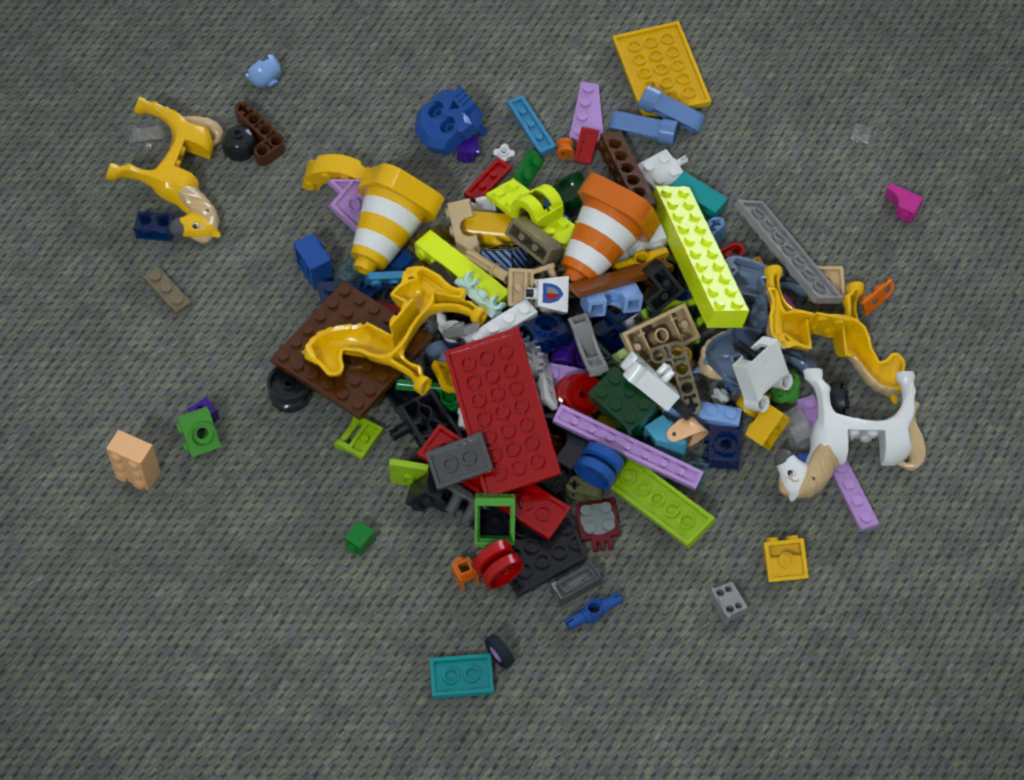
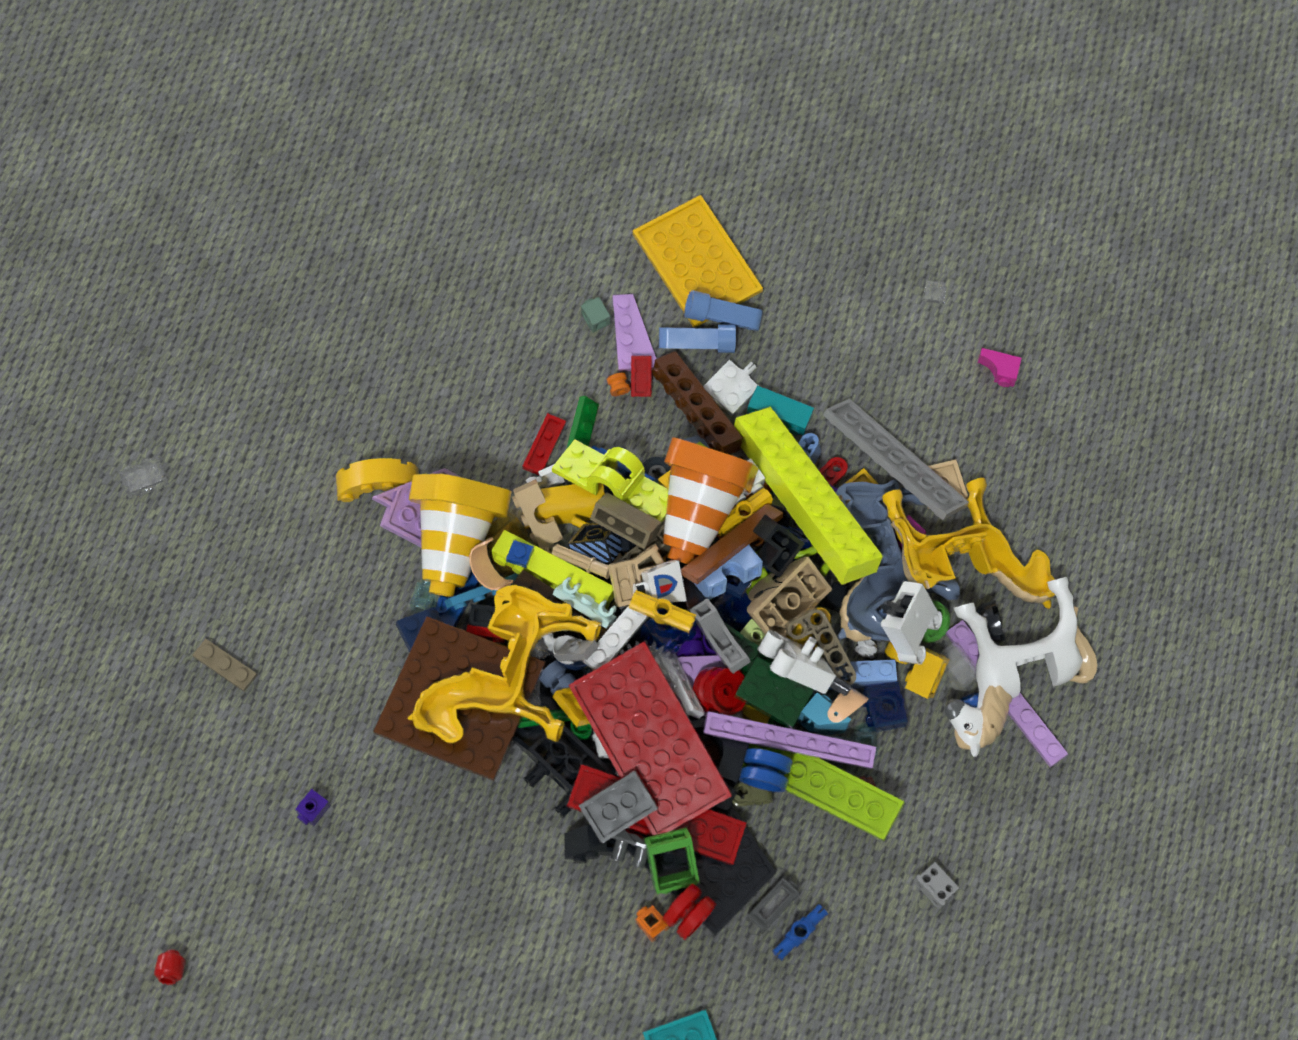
camera: 20 degrees left, 10 degrees up
yellow animal [105,97,223,245] -> none
light nougat brick [106,430,161,491] -> none
clear blue brick [134,211,175,242] -> none
bright green brick [176,406,221,457] -> none
black cylinder [222,126,258,162] -> none
reddish brown beam [234,101,286,166] -> none
light blue cylinder [245,54,281,88] -> none
black wheel [267,367,311,413] -> none
blue brick [293,233,334,289] -> none
lime plate [333,416,383,461] -> none
green brick [344,520,376,556] -> none
lime plate [389,458,430,486] -> none
blue brick [415,86,487,156] -> none
dark purple brick [457,135,481,163] -> none
black bush [484,634,515,669] -> none
white plate [493,144,515,162] -> none
dark azure plate [507,95,556,157] -> none
dark green cylinder [553,171,586,210] -> none
piece [575,499,621,552] -> none
yellow plate [762,535,809,583] -> none
orange piece [860,277,894,316] -> none
none -> red head [154,950,186,985]
none -> light nougat piece [469,537,514,590]
none -> blue plate [506,540,534,568]
none -> sand green brick [581,297,611,333]
none -> yellow piece [629,590,696,633]

